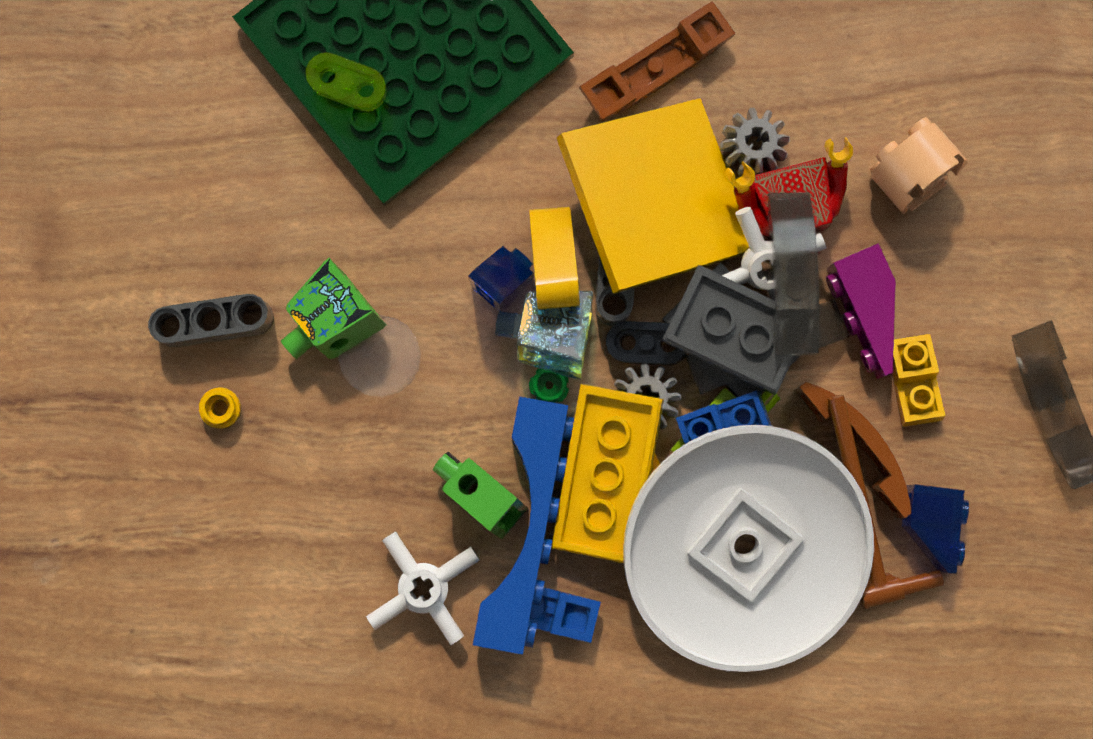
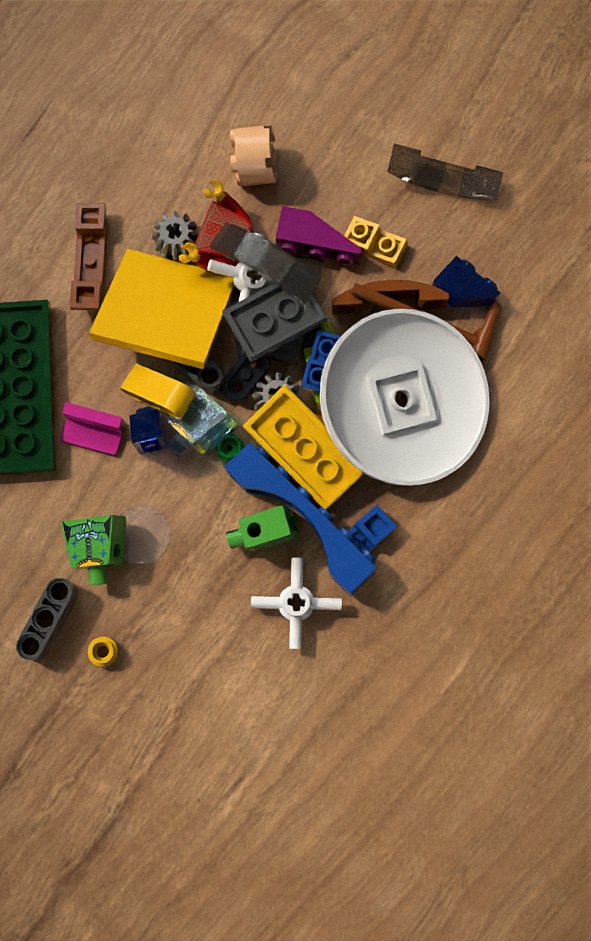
camera: 50 degrees left, 5 degrees down
none -> dark pink panel [61,402,126,456]

